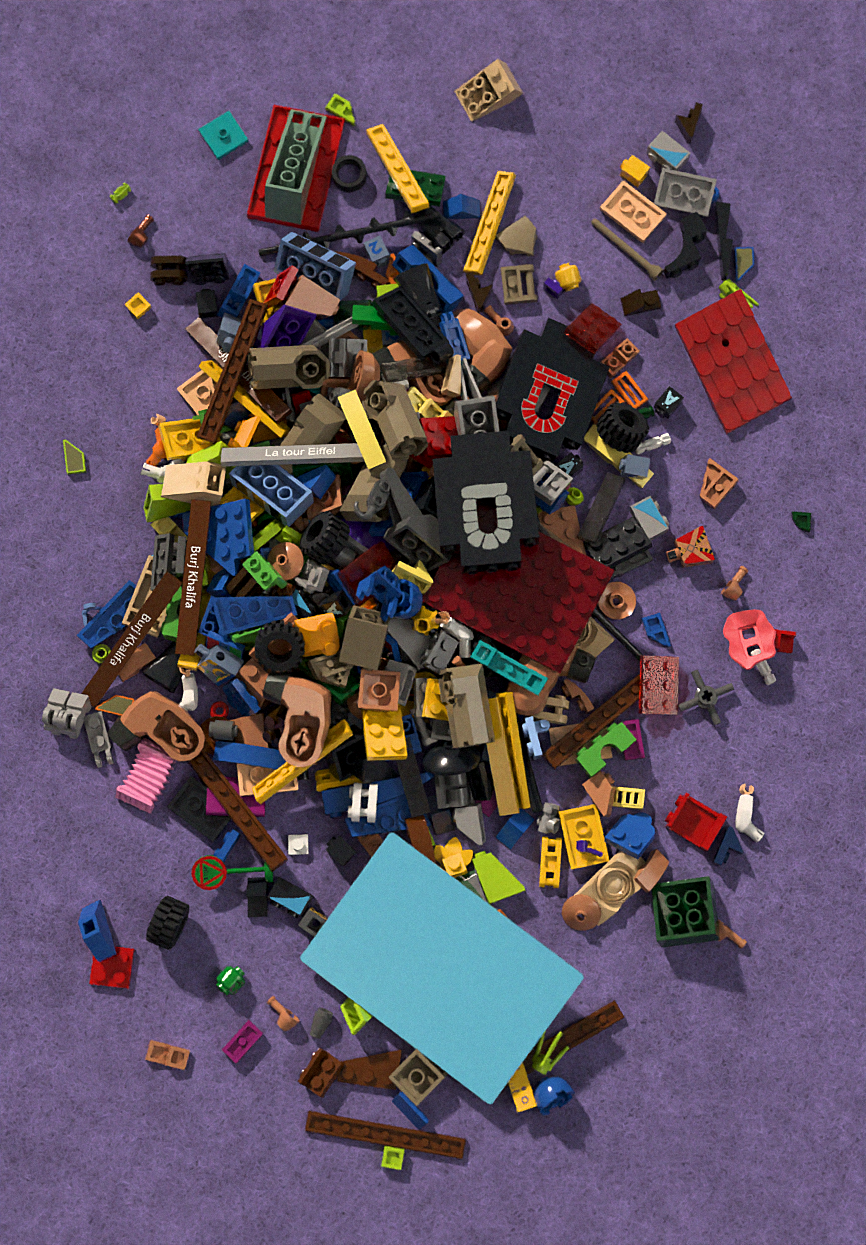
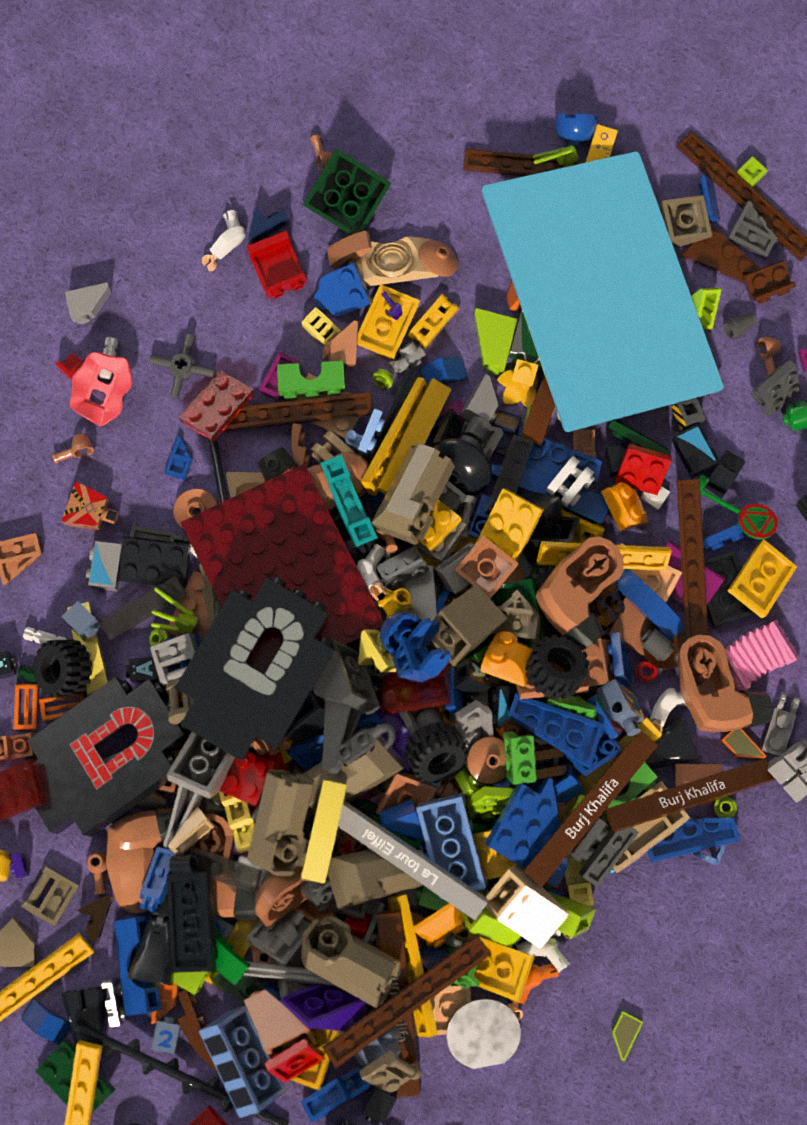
camera: 150 degrees left, 0 degrees up
none -> light grey slope [65,282,111,324]
none -> lime plant [151,587,198,635]
none -> dark tan plate [360,1051,422,1093]
none -> lime plate [372,369,393,389]
none -> sticker [447,999,521,1069]
none -> light orange slope [601,482,648,531]
none -> dark green plate [609,419,672,455]
none -> red plate [615,444,672,495]
none -> yellow plate [727,539,797,618]
none -> dark grey wing [728,201,777,258]
none -> dark grey plate [751,360,800,417]

